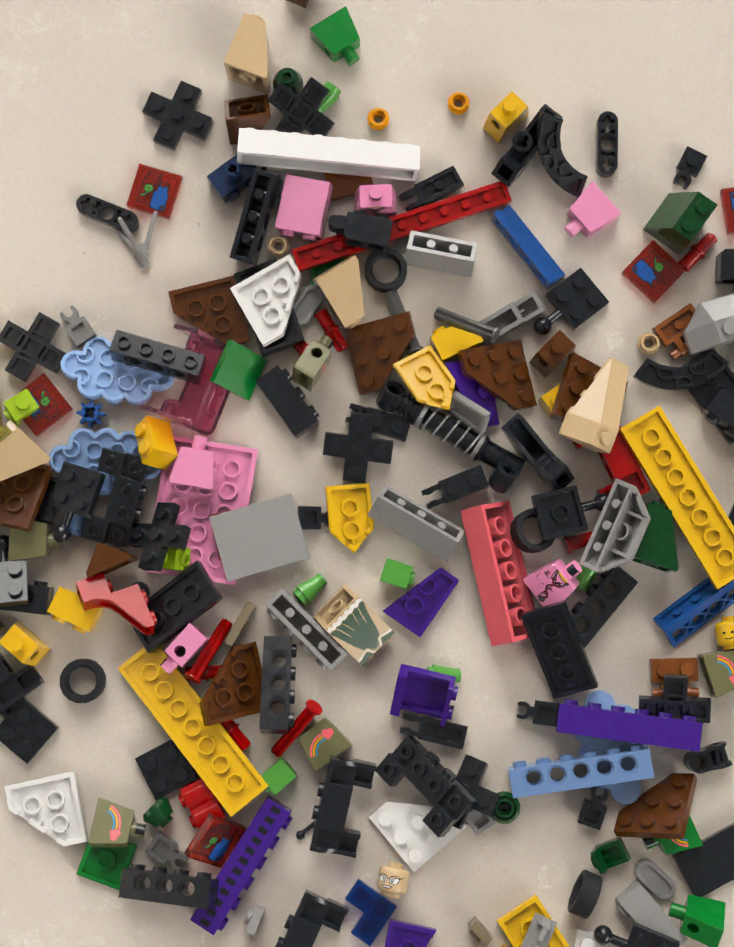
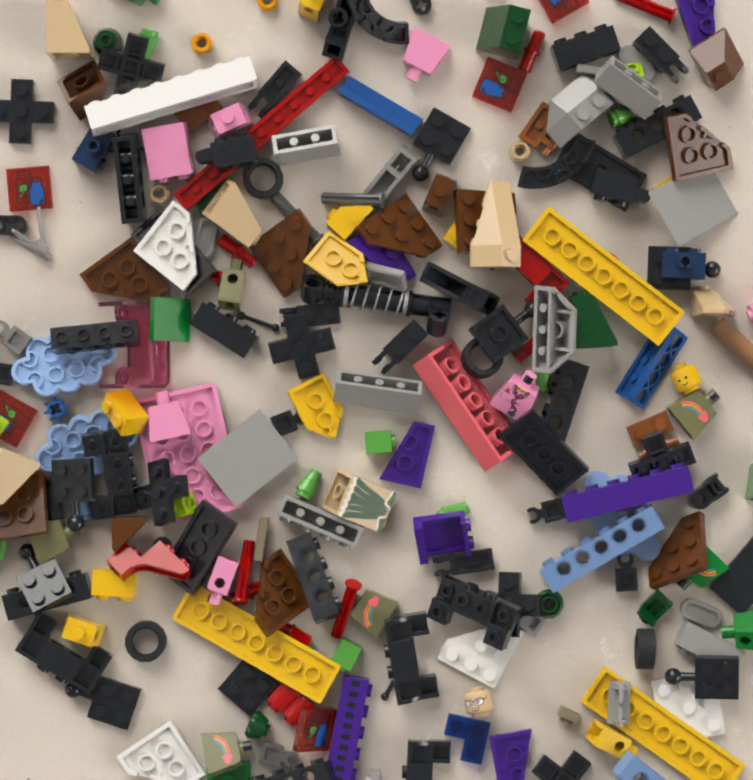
camera: 25 degrees left, 5 degrees up
none -> black hinge [237,311,280,332]

